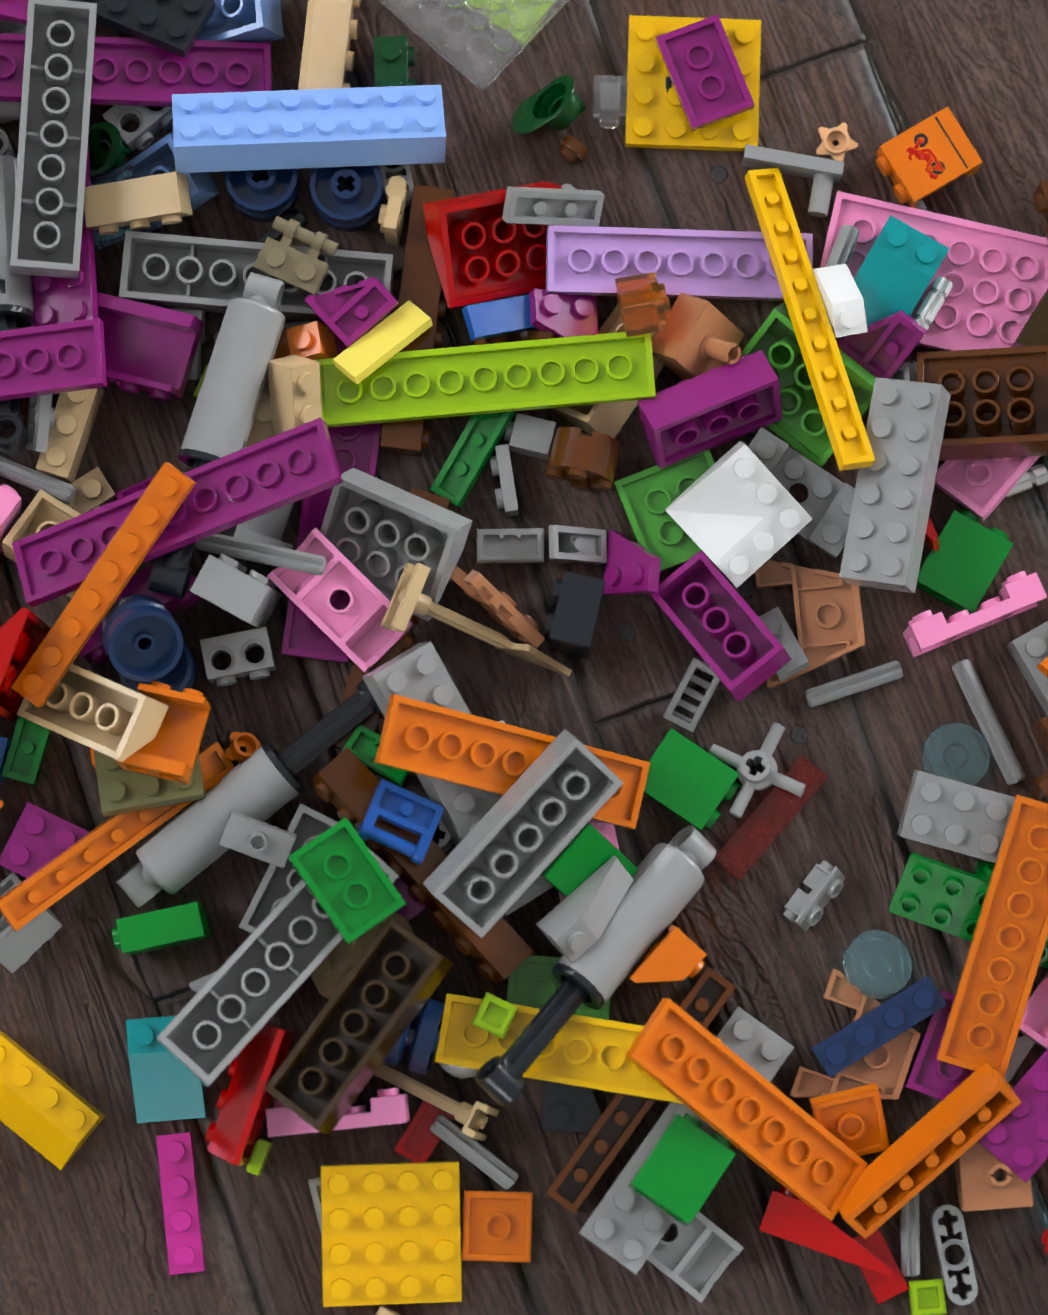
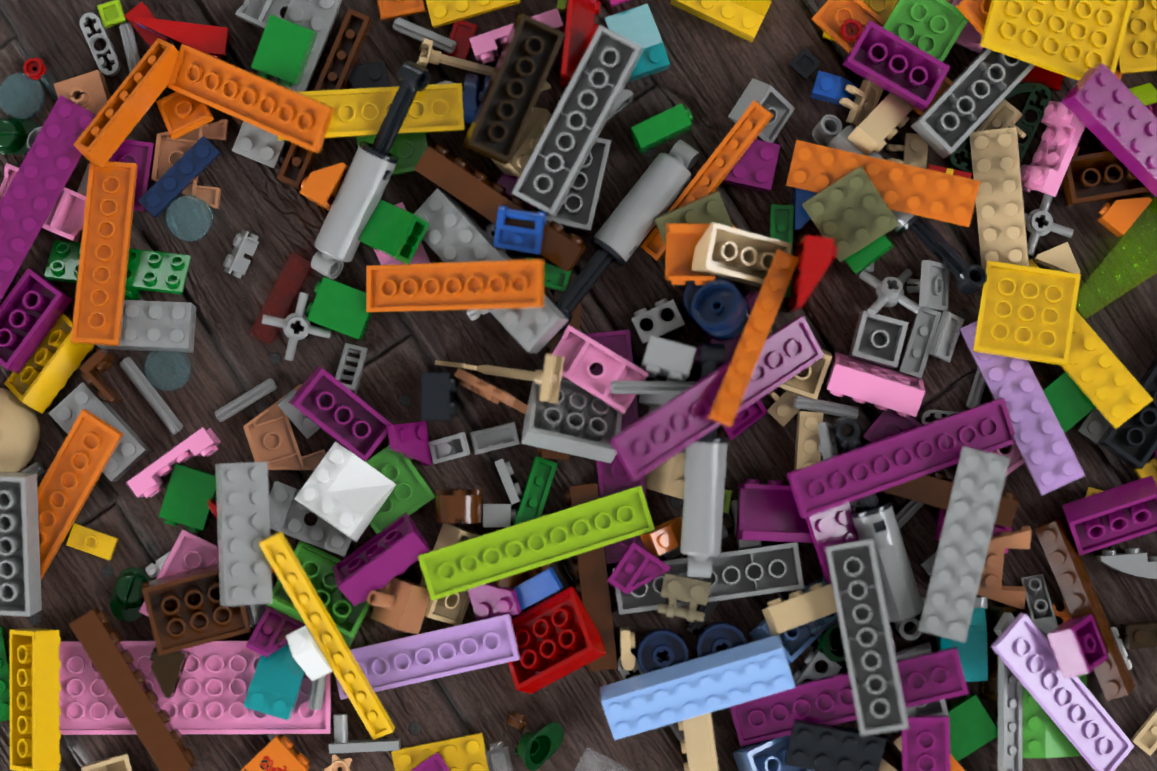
camera: 165 degrees right, 5 degrees up
light grey plate [219,810,296,869] -> none
orange plate [225,731,261,763] -> none
tan brick [268,354,322,437] -> none
green plate [288,817,406,945] -> none
light yellow tile [333,301,433,384] -> none
dark green brick [374,36,416,87] -> none
light grey brick [423,729,624,938] -> none
lime tile [472,993,519,1039] -> none
light grey piece [502,184,604,227] -> none
light grey slope [537,855,634,963] -> none
clear orange brick [615,272,671,337] -> none
white axle [913,276,953,339] -> none

